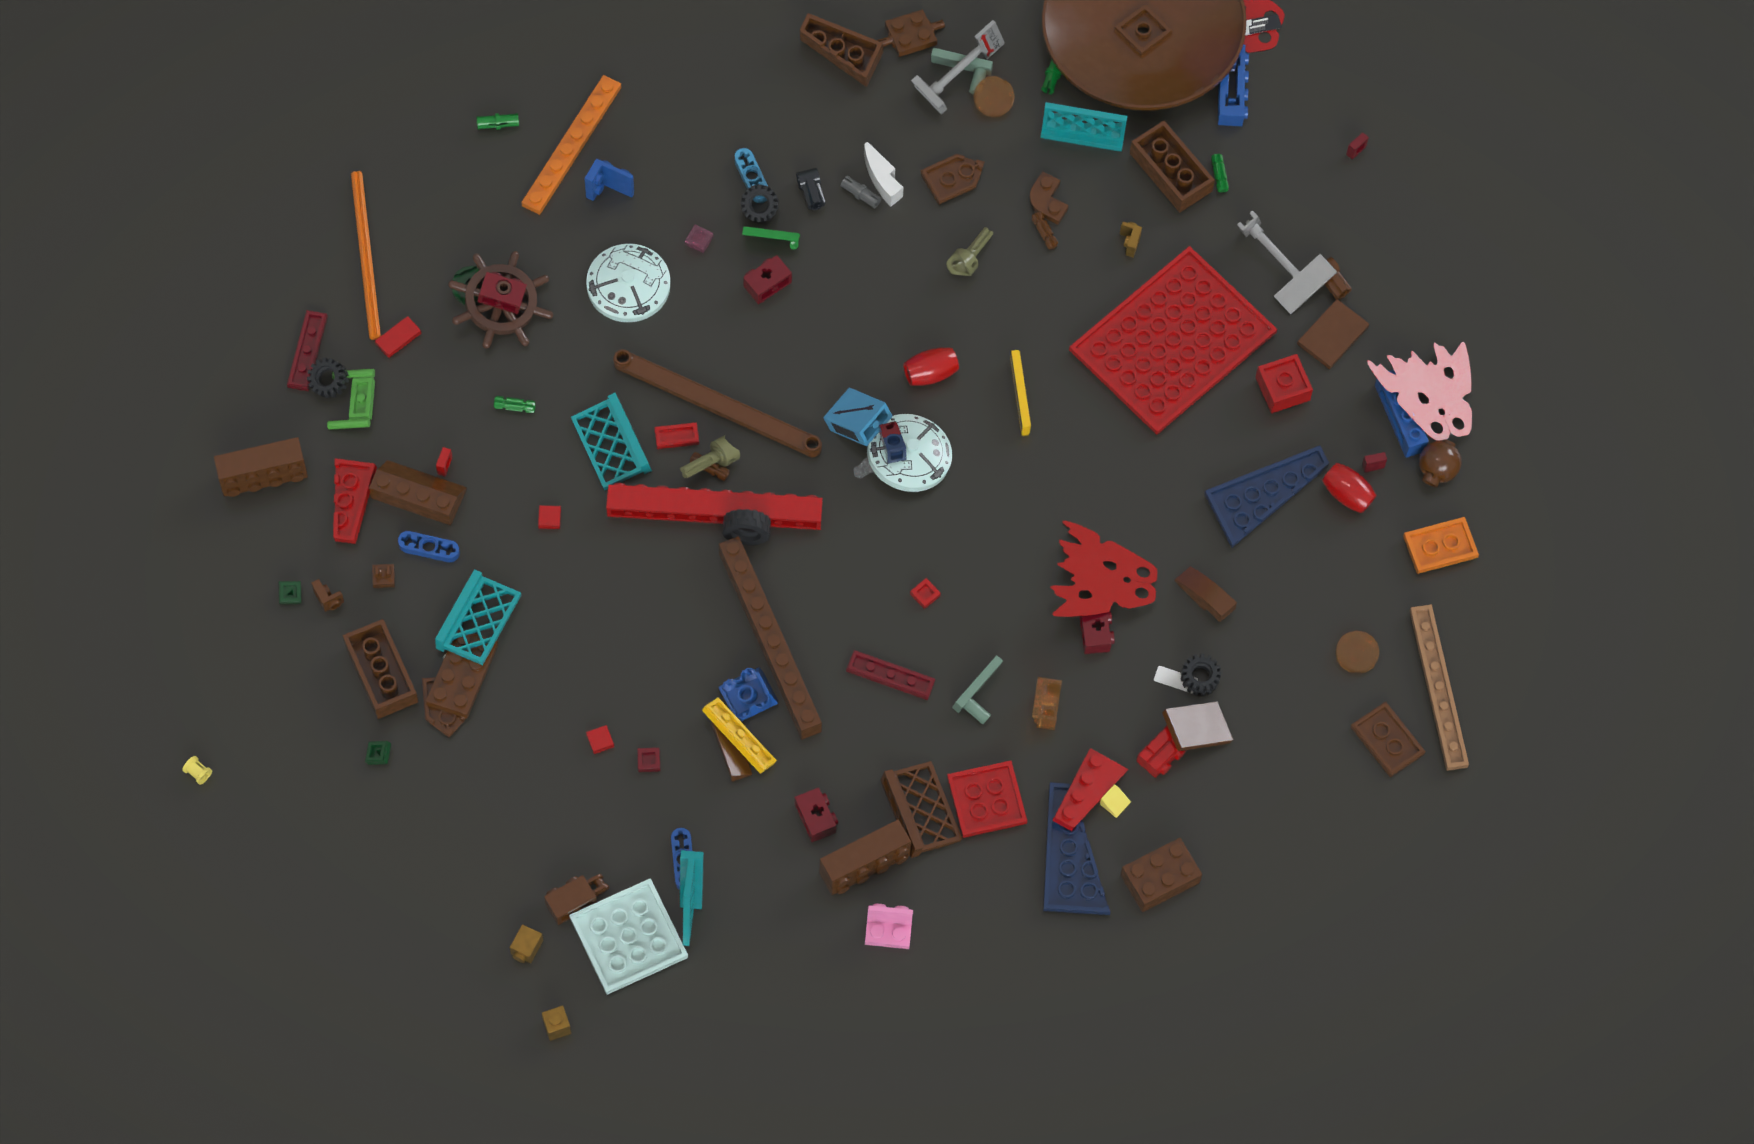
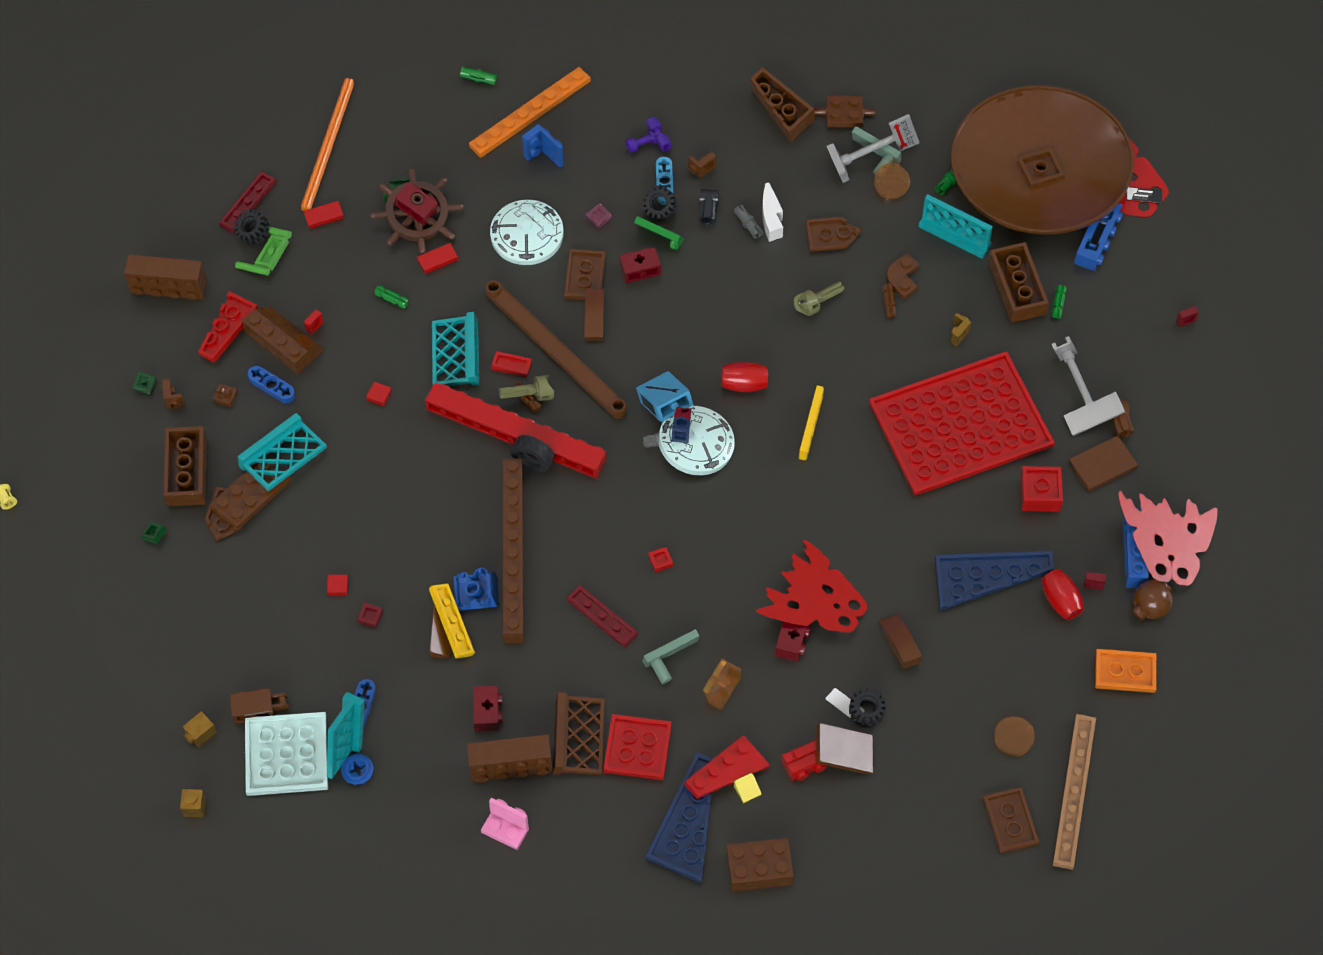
camera: 25 degrees right, 5 degrees down
none -> blue gear [341,754,374,786]
none -> red tile [417,243,458,274]
none -> reddish brown tile [564,249,606,300]
none -> reddish brown slope [584,289,604,341]
none -> dark purple bar [625,117,672,153]
none -> reddish brown bracket [688,152,716,178]

